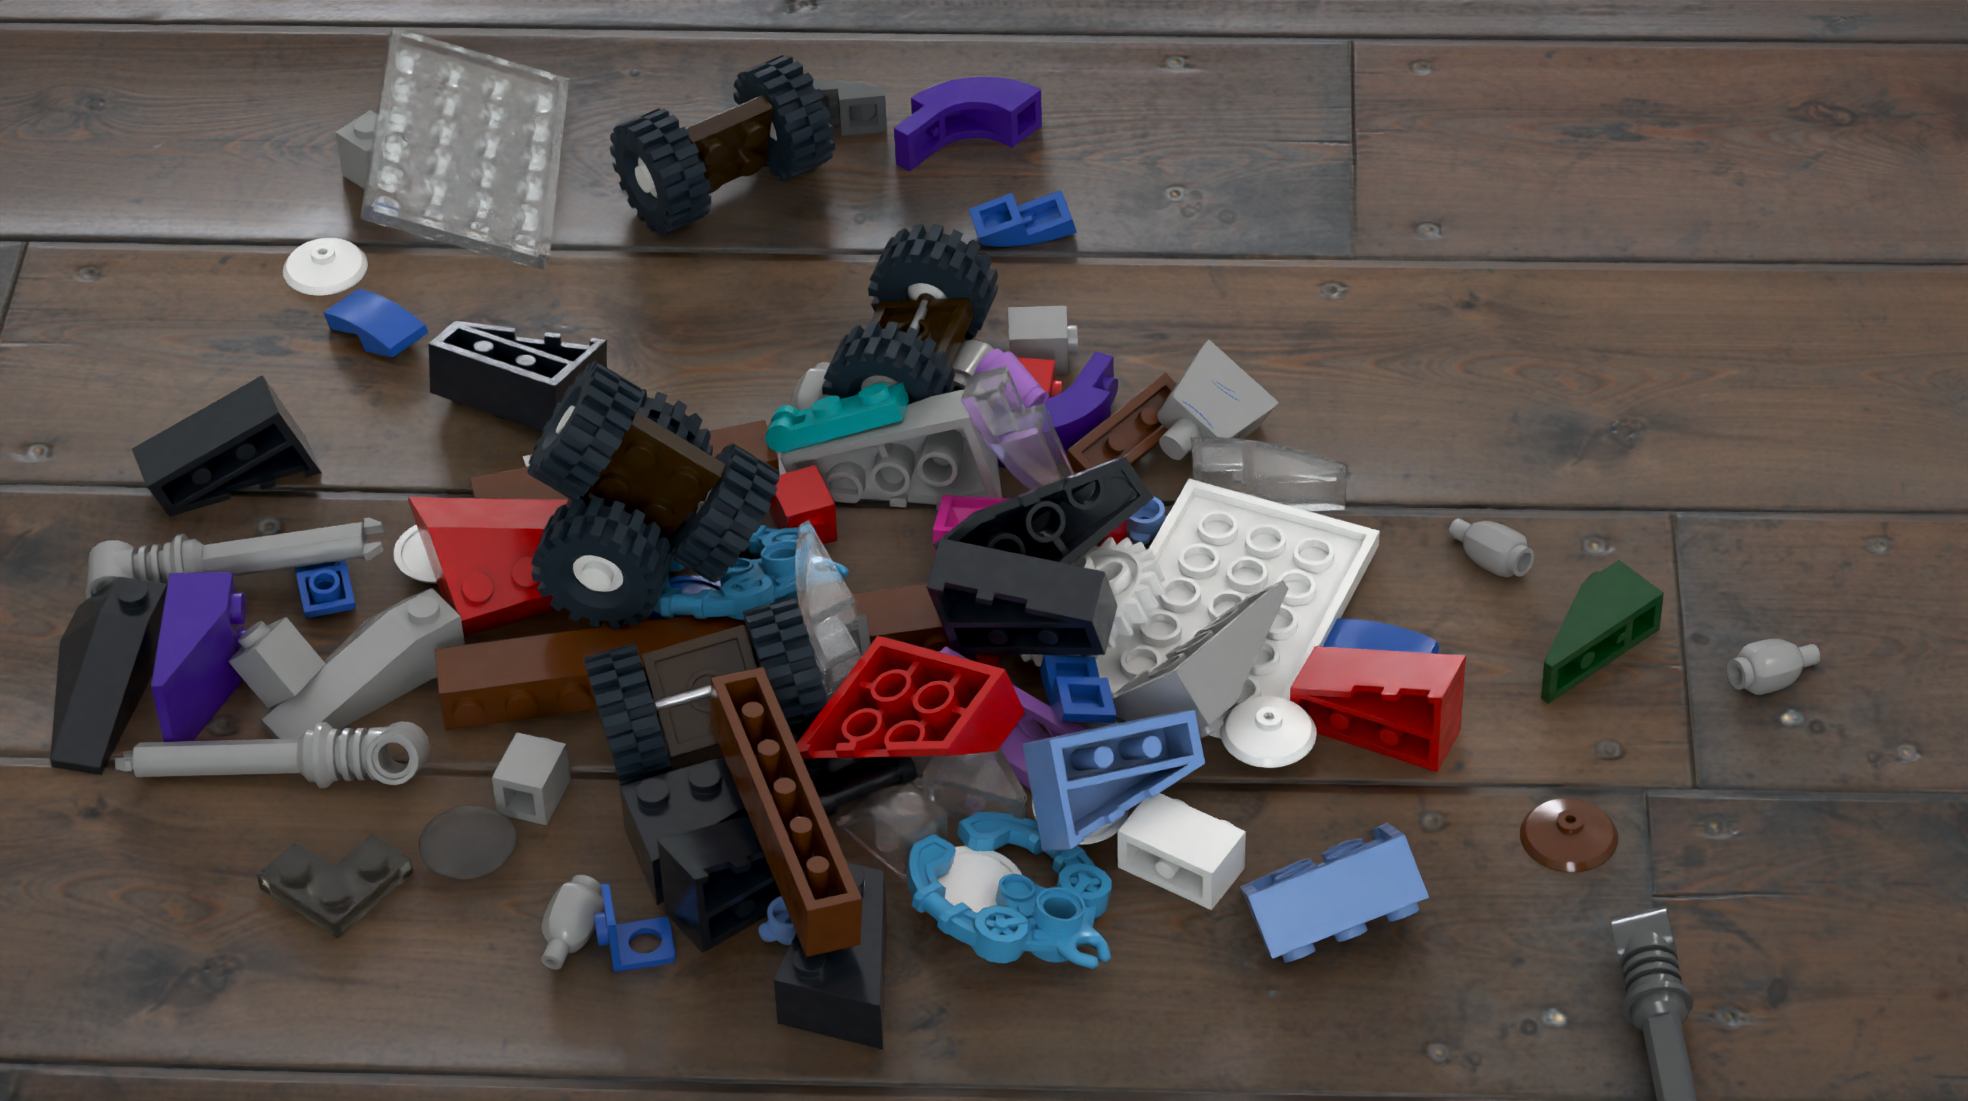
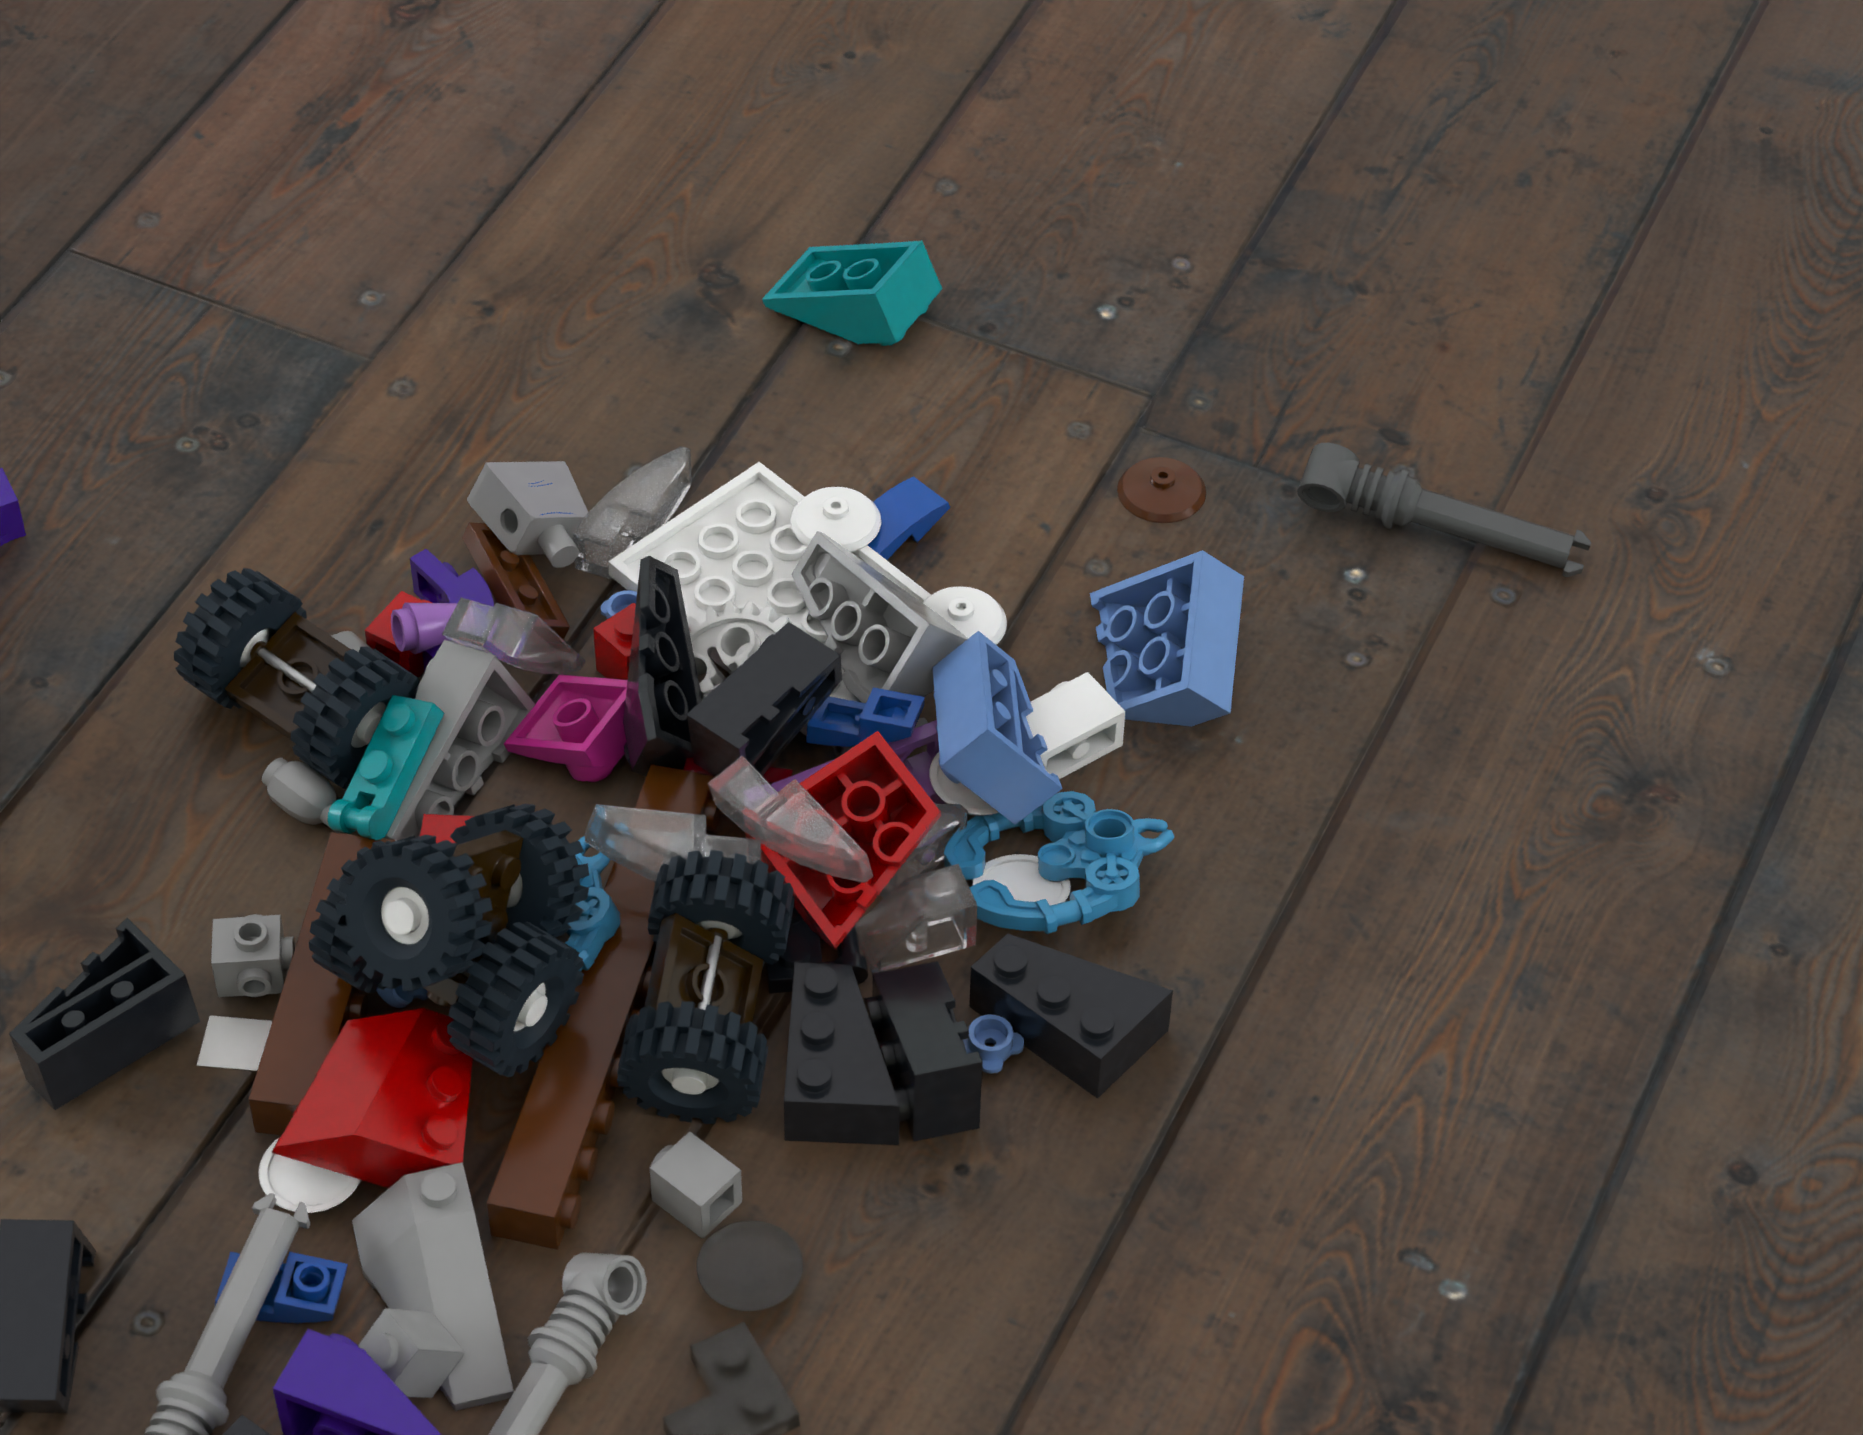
camera: 70 degrees left, 5 degrees up
light grey plant [541,875,604,970] -> none
blue bracket [594,883,676,972] -> none
reddish brown brick [711,667,862,957] -> none
blue slope [968,190,1077,246] -> none
light grey brick [1008,306,1078,375] -> none
red wedge [1290,646,1466,772] -> none
light grey plant [1449,518,1535,578] -> none
dark green slope [1541,560,1664,704] -> none
light grey plant [1727,639,1820,695] -> none
none -> clear slope [708,755,873,883]
none -> teal slope [762,241,942,346]
none -> white piece [790,487,881,552]

